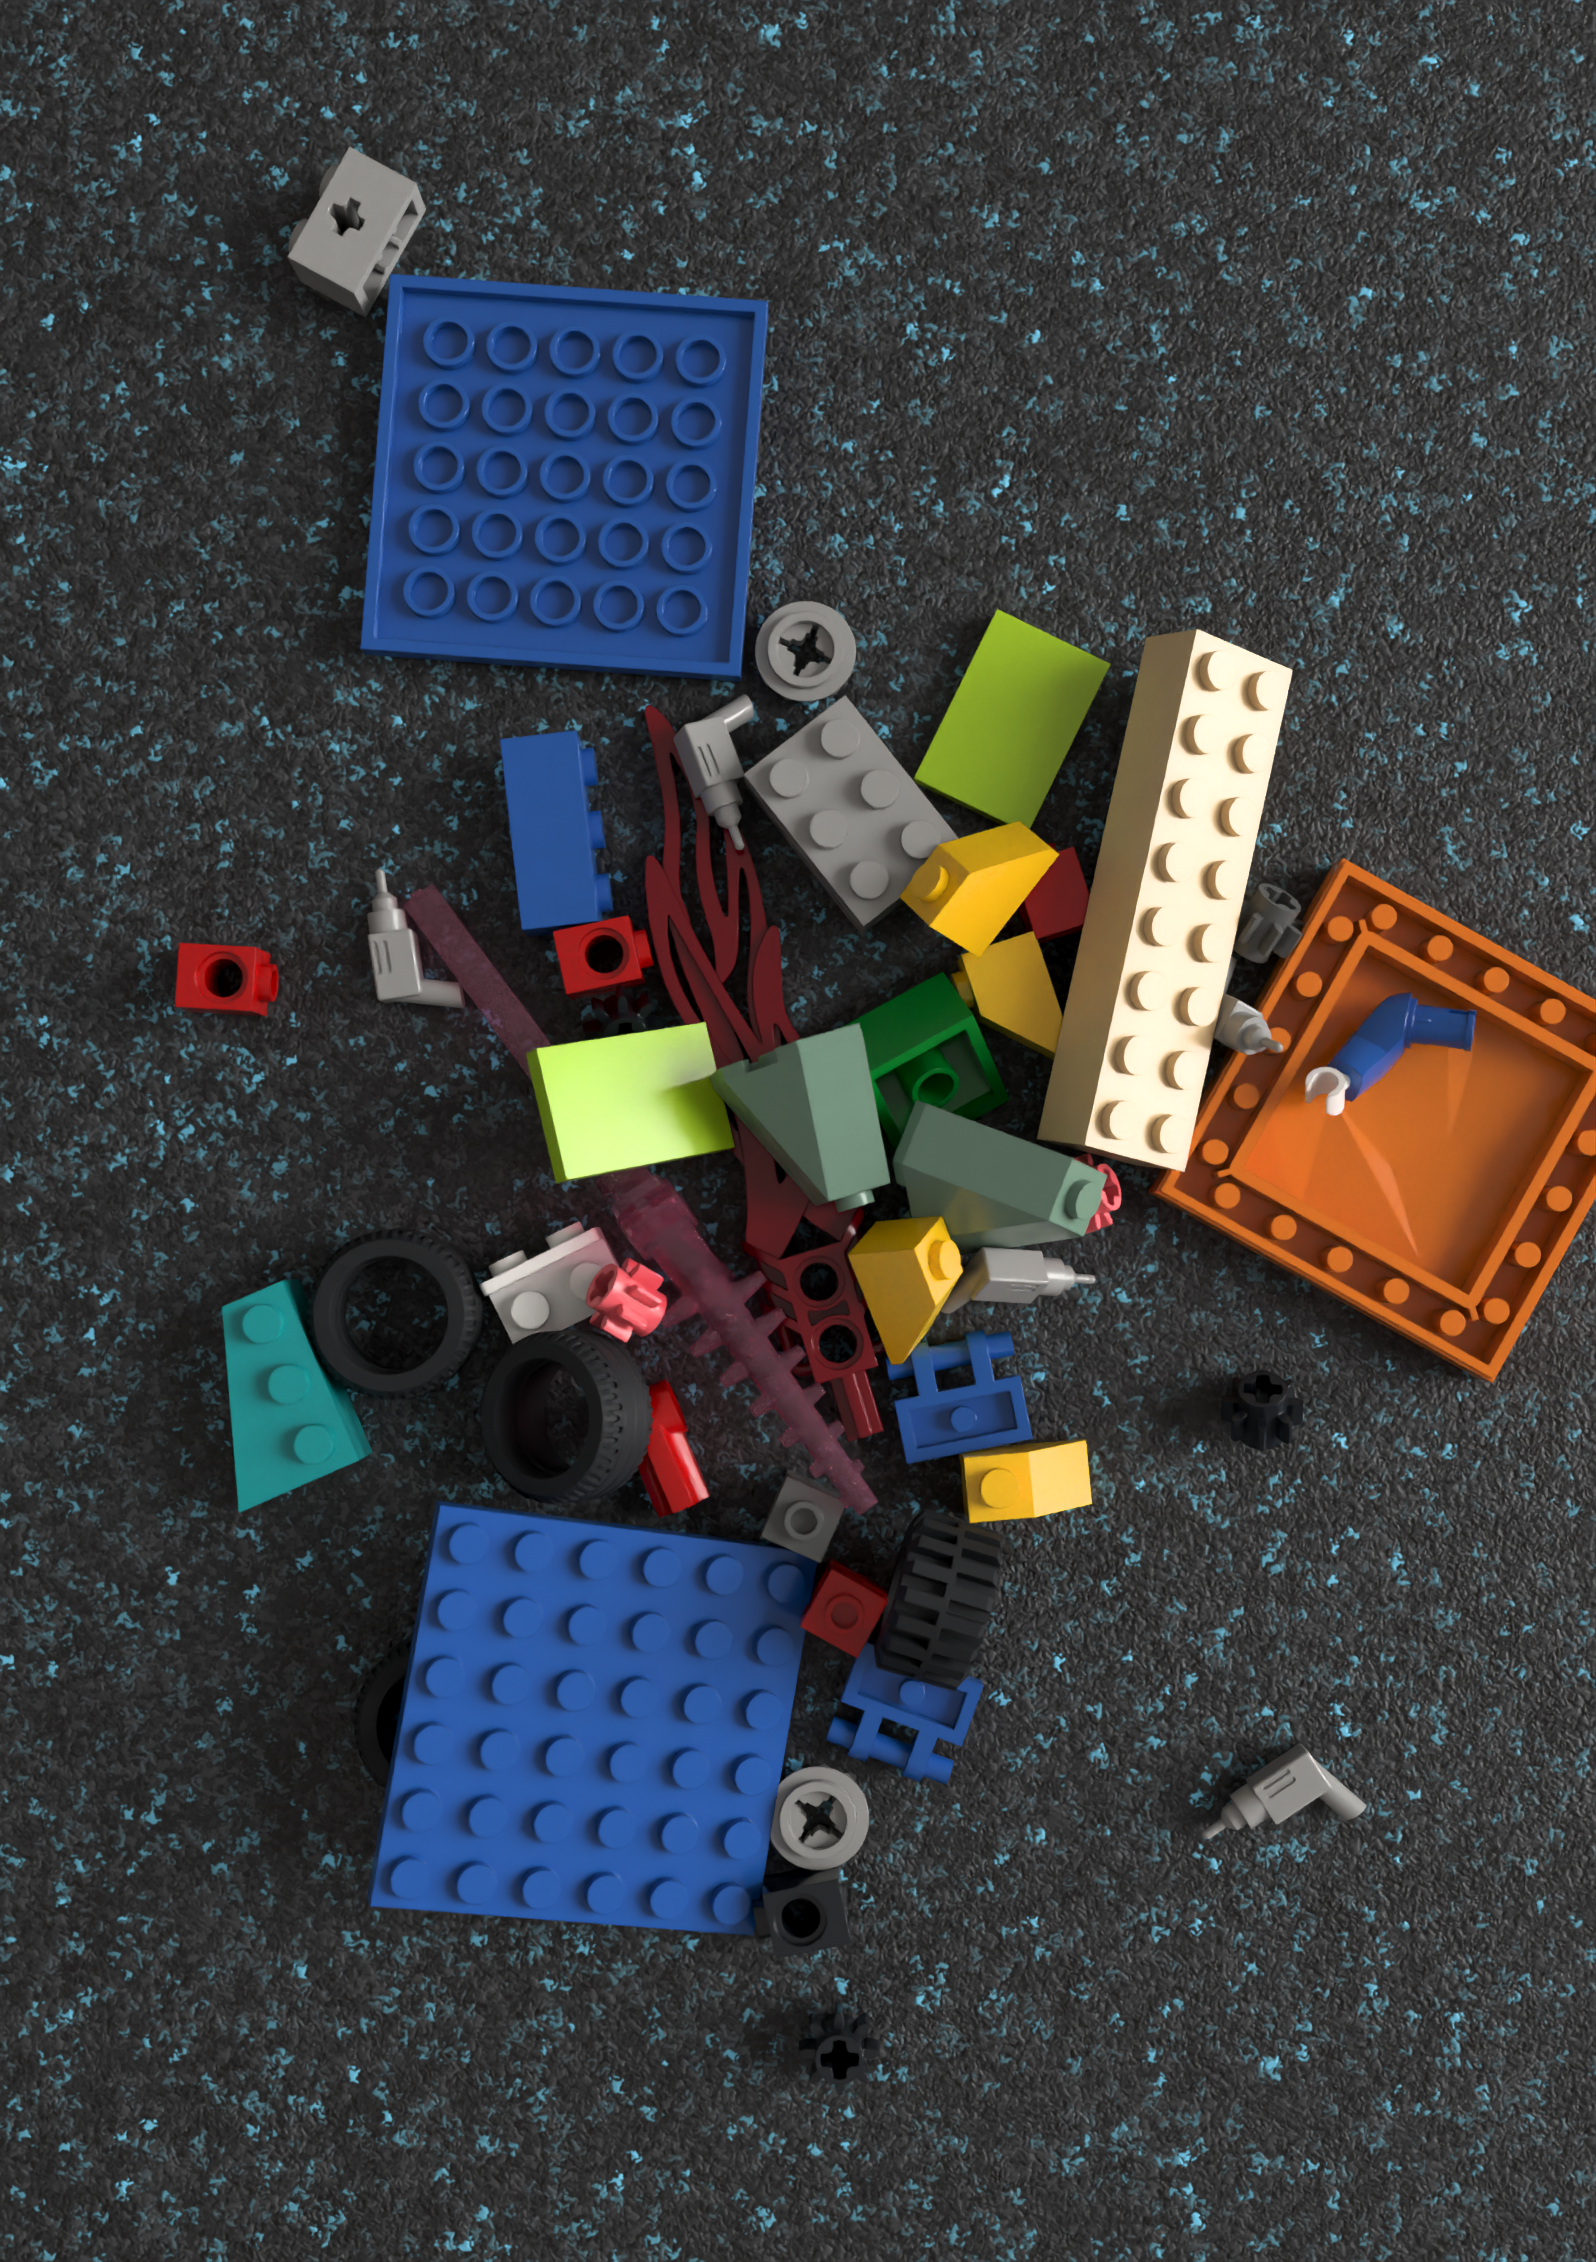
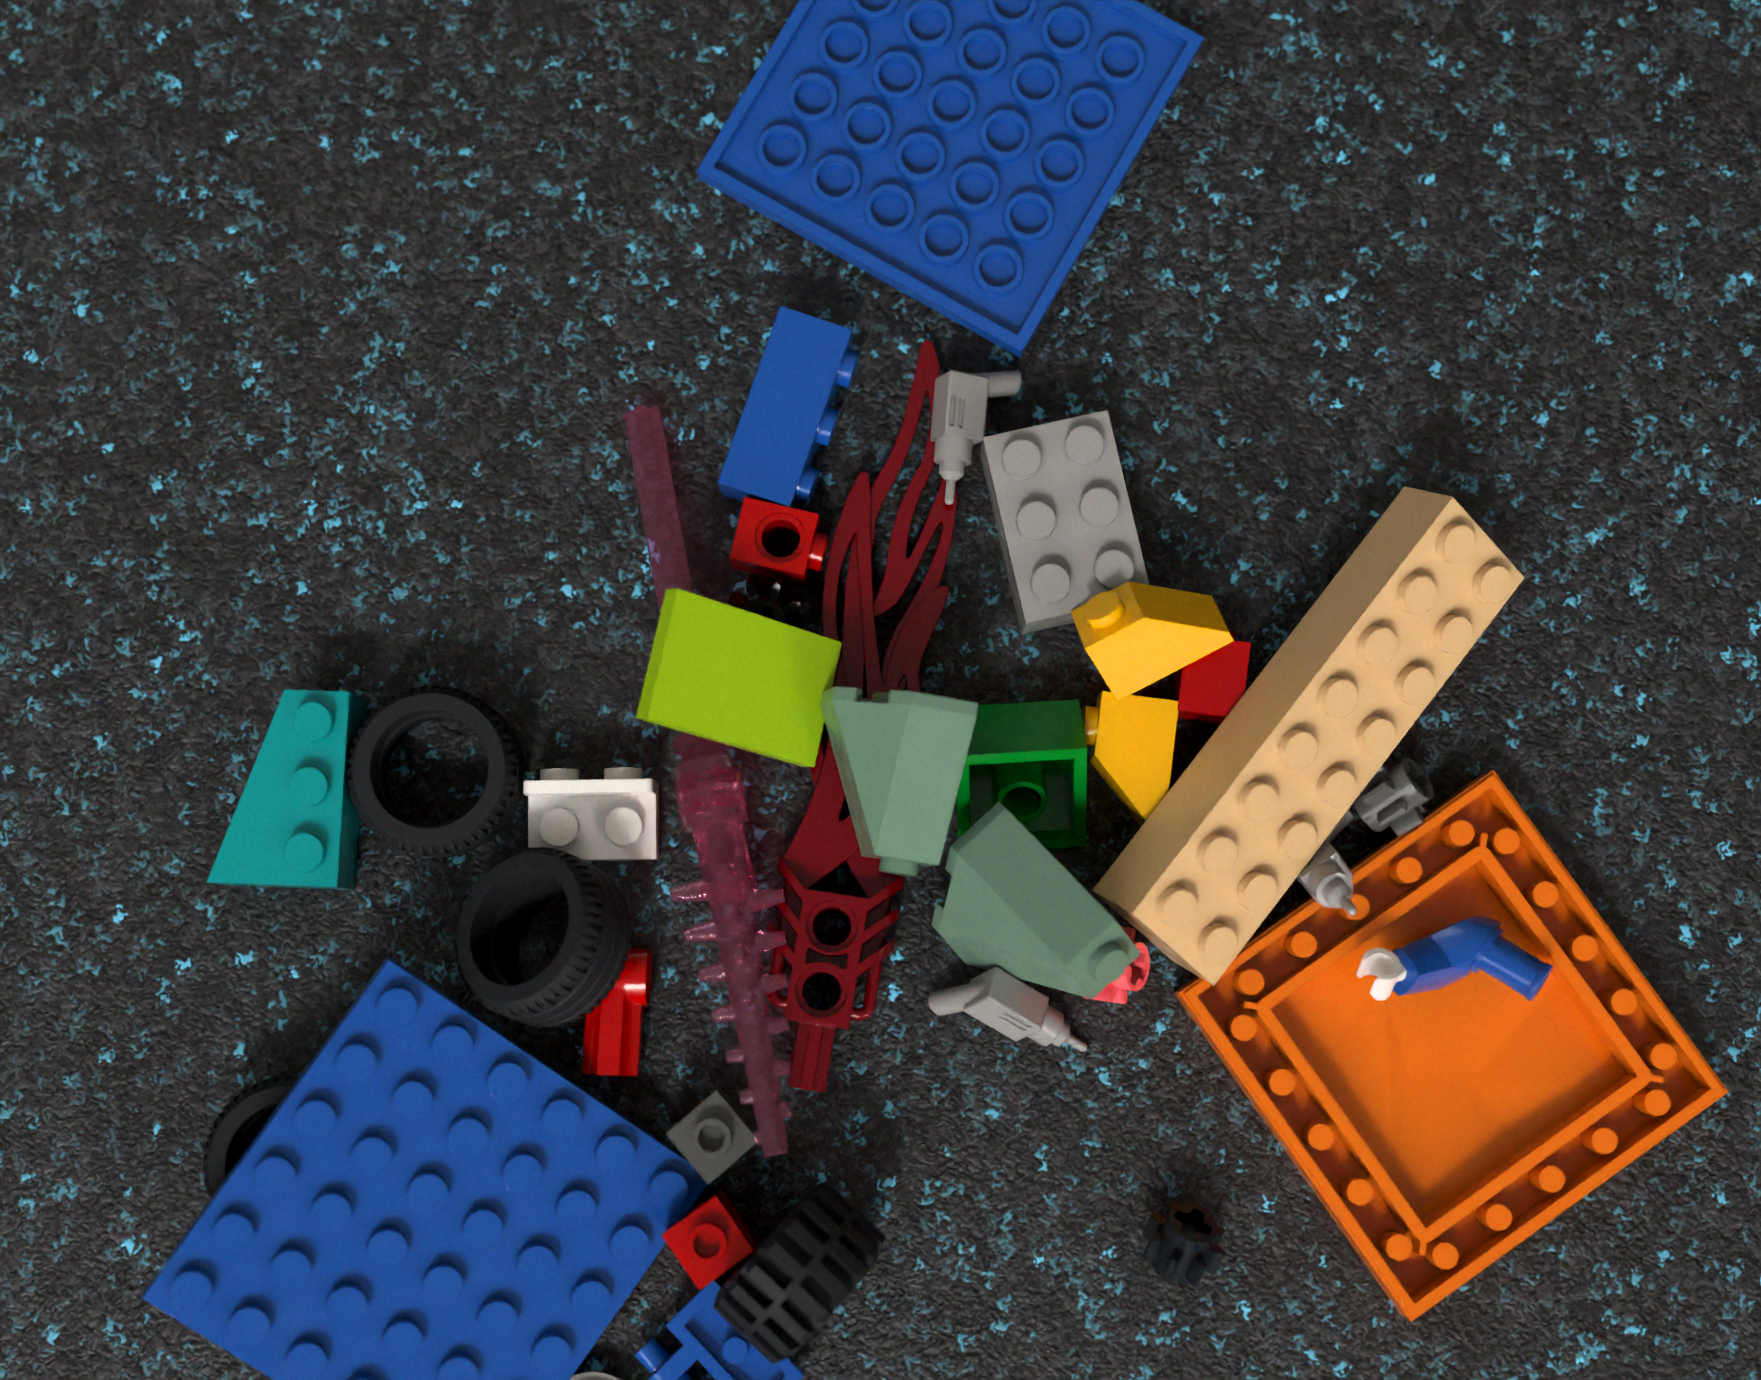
camera: 25 degrees right, 5 degrees down
red brick [175,943,279,1017] -> none
light grey piece [367,869,465,1008] -> none
coral gear [586,1258,667,1343] -> none
light grey gear [755,601,856,704] -> none
yellow slope [848,1215,963,1365] -> none
blue plate [884,1329,1033,1464] -> none
lime tile [913,609,1110,829] -> none
yellow slope [959,1439,1092,1523] -> none

